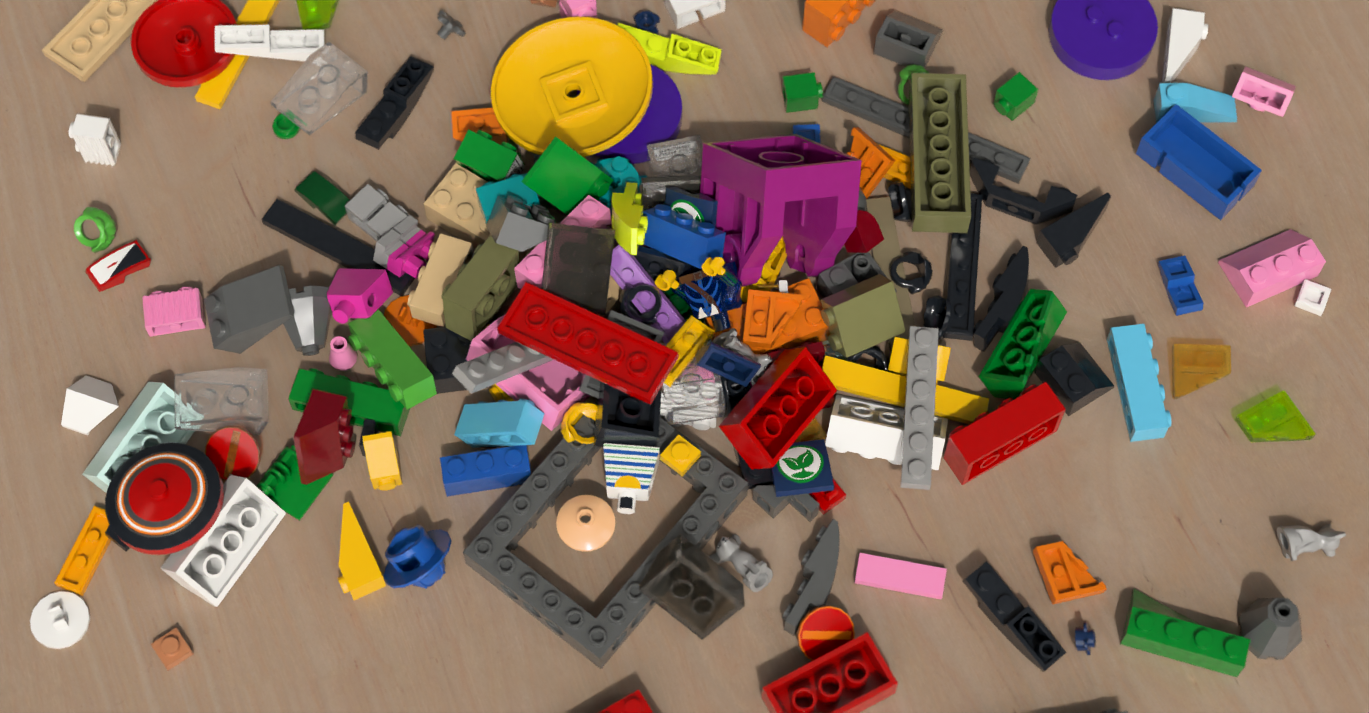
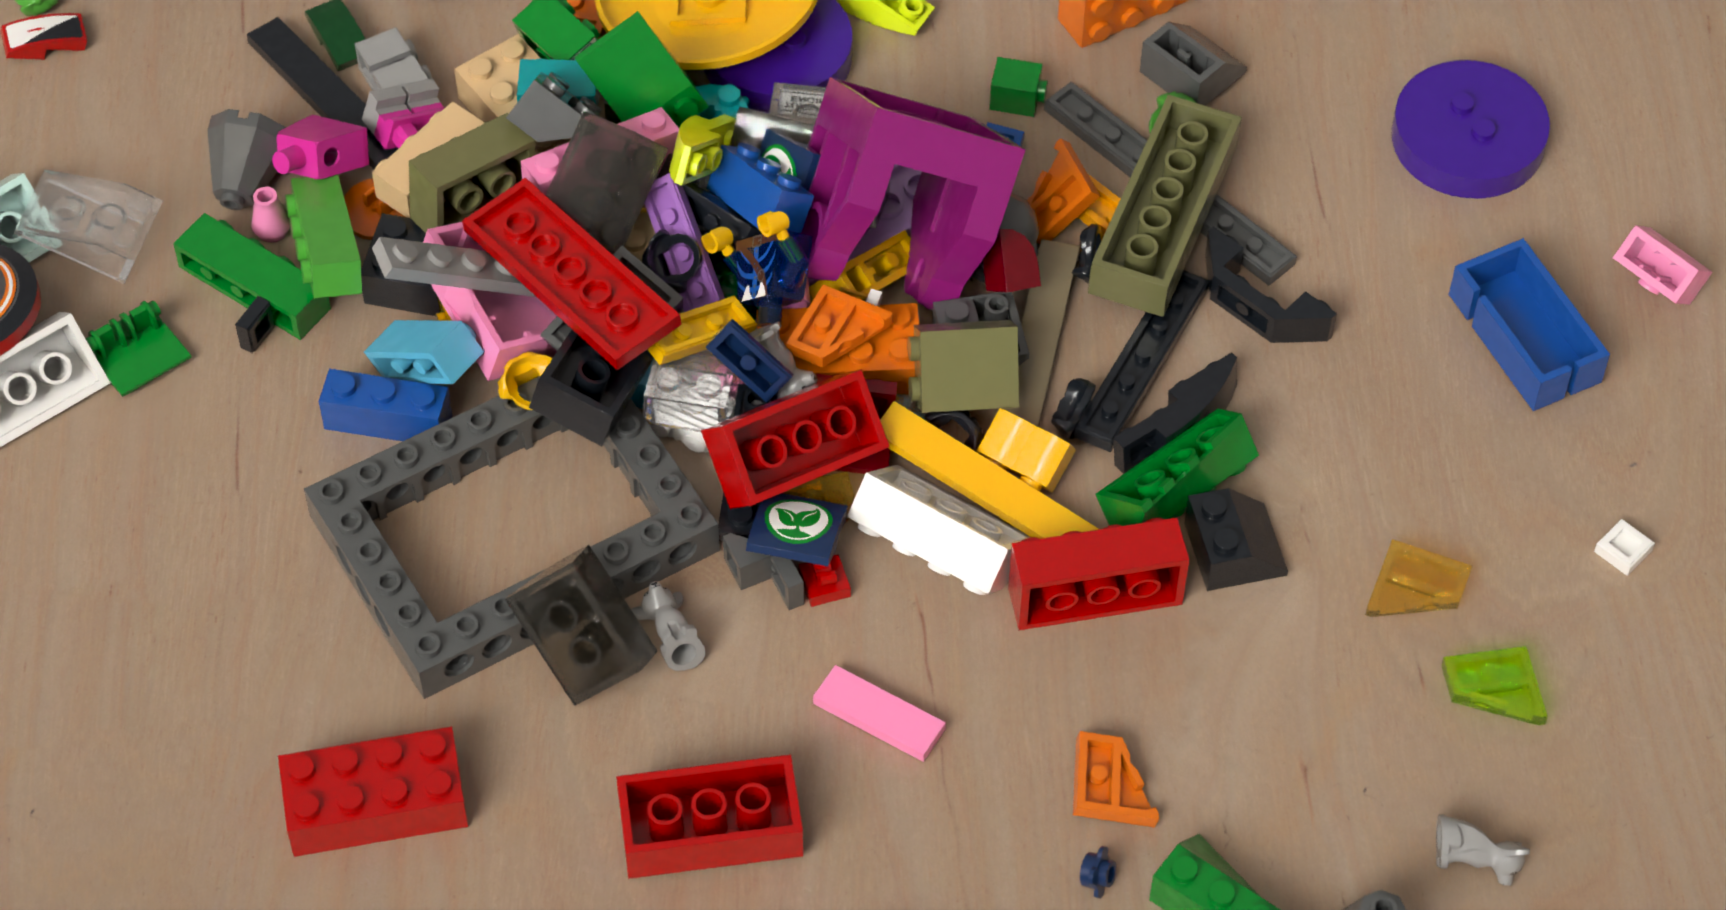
camera: 20 degrees right, 10 degrees down
bright pink brick [142,287,206,337] -> none
dark grey slope [204,265,294,354] -> none
red piece [205,426,261,481] -> none
dark red slope [294,389,356,485] -> none
yellow slope [337,501,386,600] -> none
yellow slope [362,431,403,491] -> none
blue helmet [383,524,452,589] -> none
light nougat dish [556,495,615,552] -> none
torso [603,443,660,514] -> none
yellow plate [660,434,701,477] -> none
dark grey slope [782,519,840,636] -> none
red piece [797,605,855,661] -> none
black piece [890,251,933,295] -> none
light grey plate [900,326,939,490] -> none
black slope [962,561,1067,672] -> none
green brick [993,72,1038,121] -> none
black slope [1036,192,1111,268] -> none
medium azure brick [1106,324,1171,442] -> none
medium azure slope [1153,83,1237,123] -> none
blue slope [1158,255,1204,316] -> none
white slope [1162,8,1208,83] -> none
bright pink slope [1218,229,1326,308] -> none

